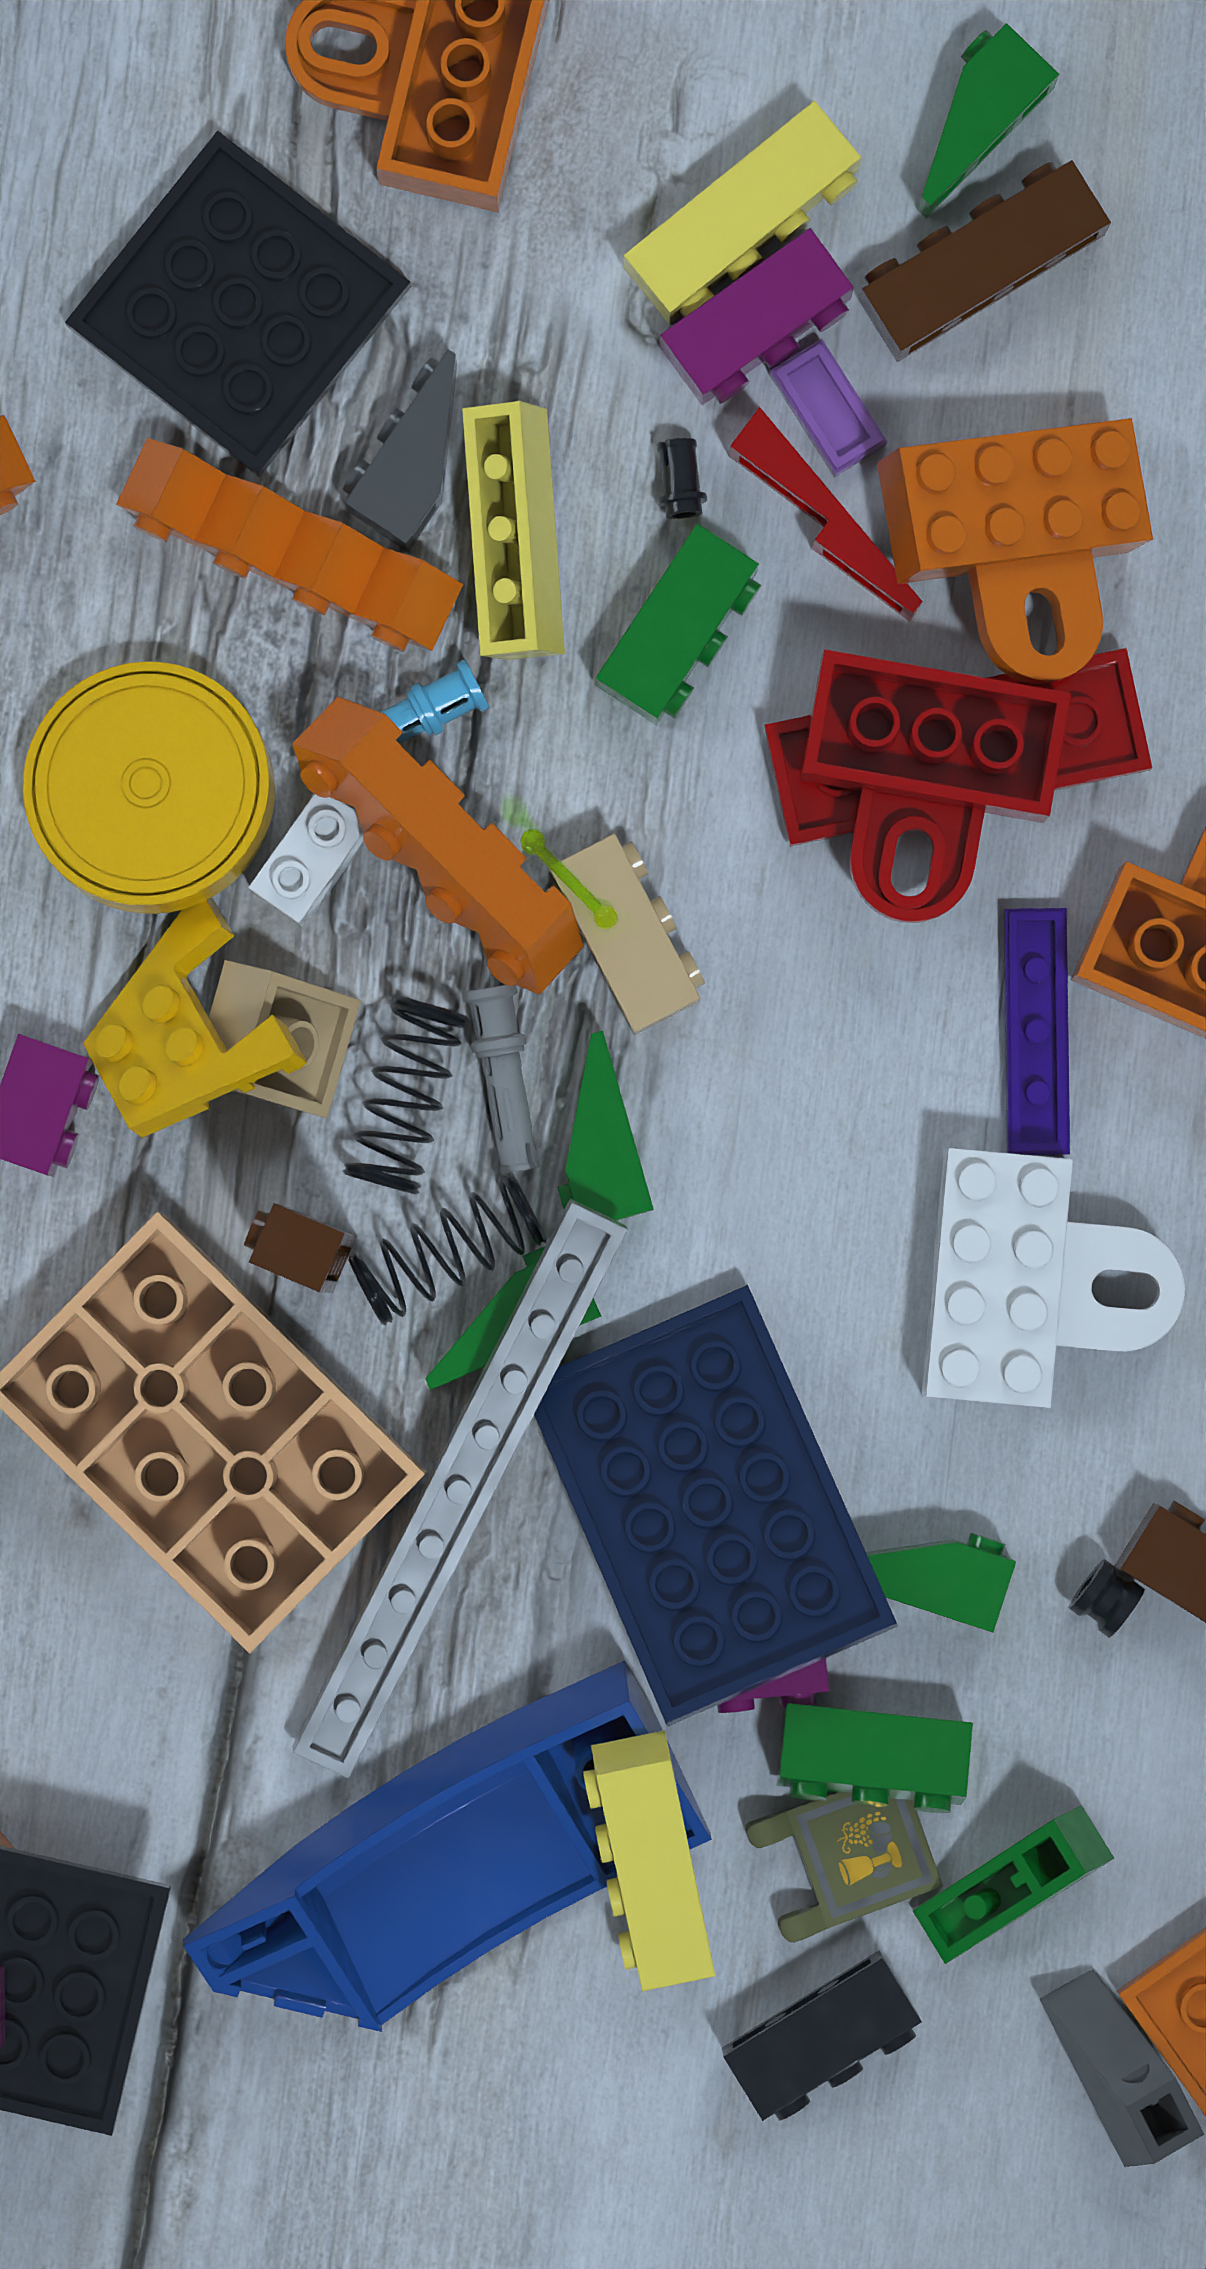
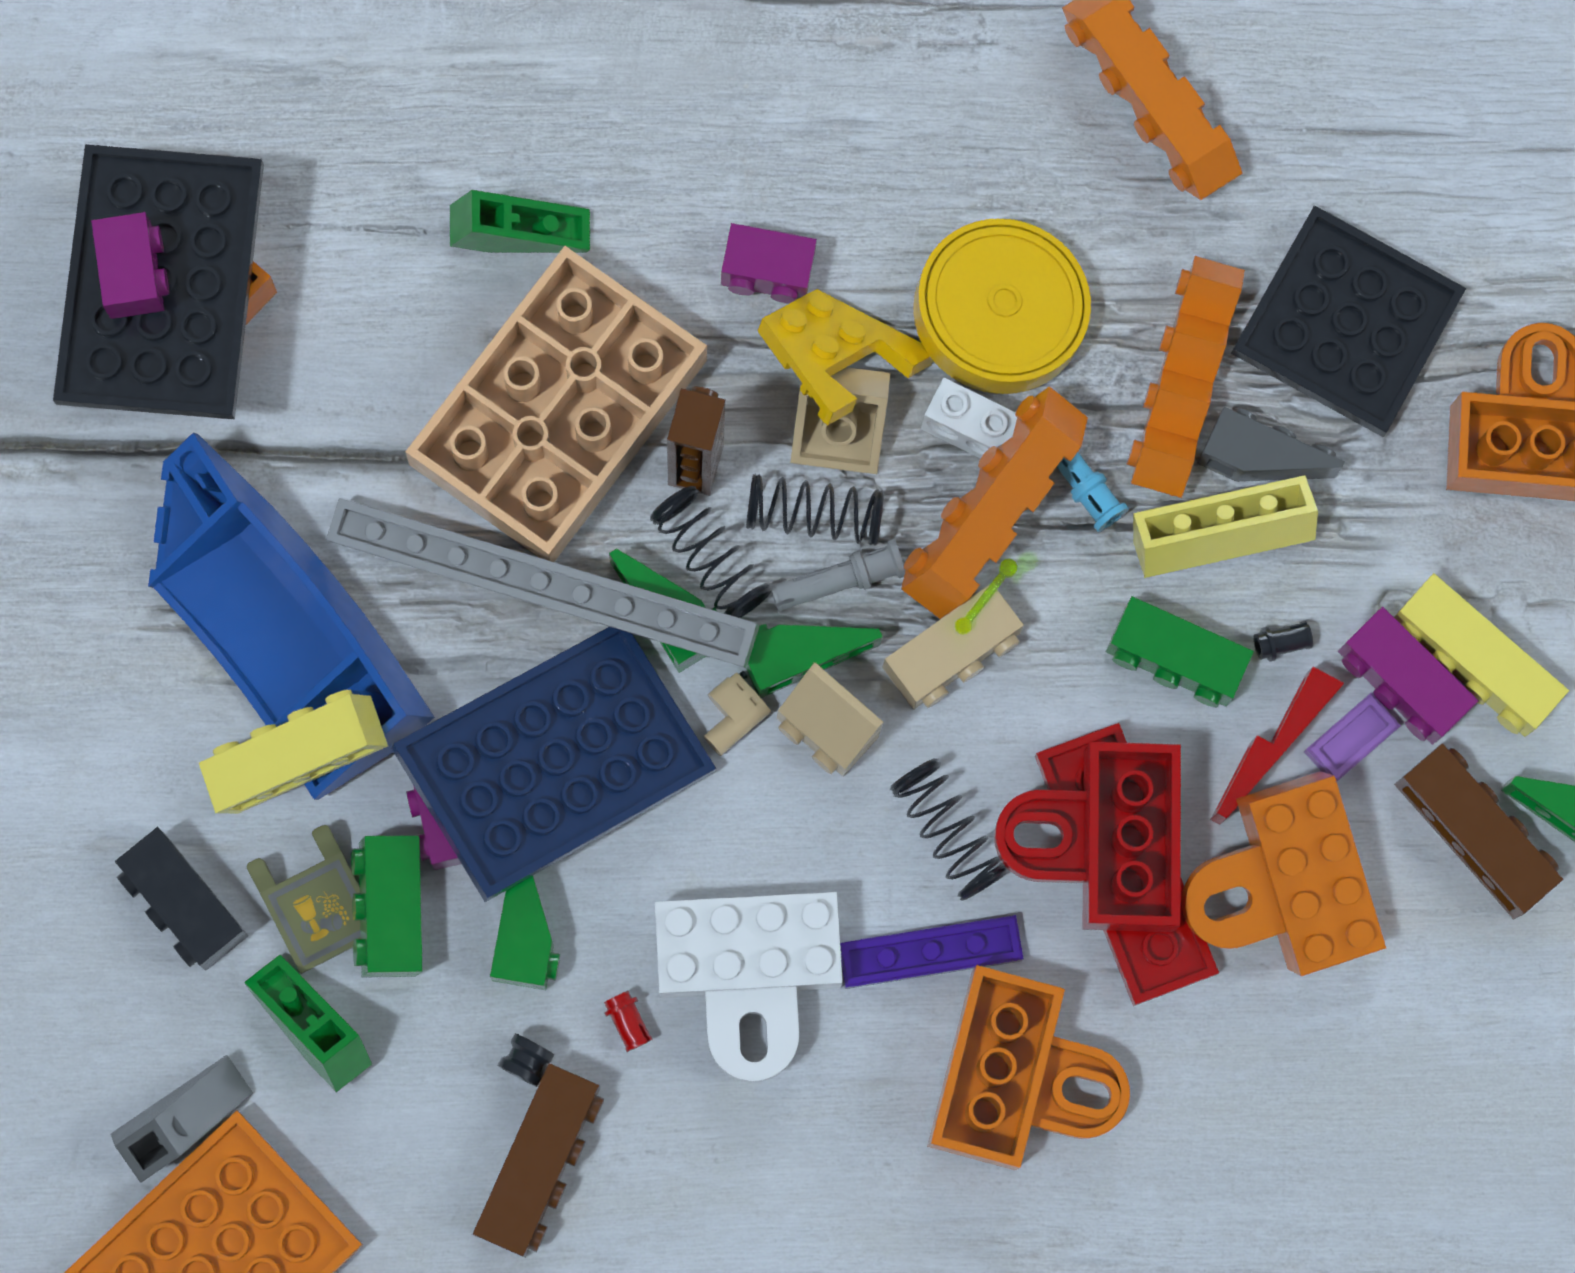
camera: 75 degrees right, 10 degrees down
none -> red pin [604,991,653,1052]
none -> tan piece [703,670,771,756]
none -> tan slope [777,663,883,777]
none -> black piece [890,758,1009,901]

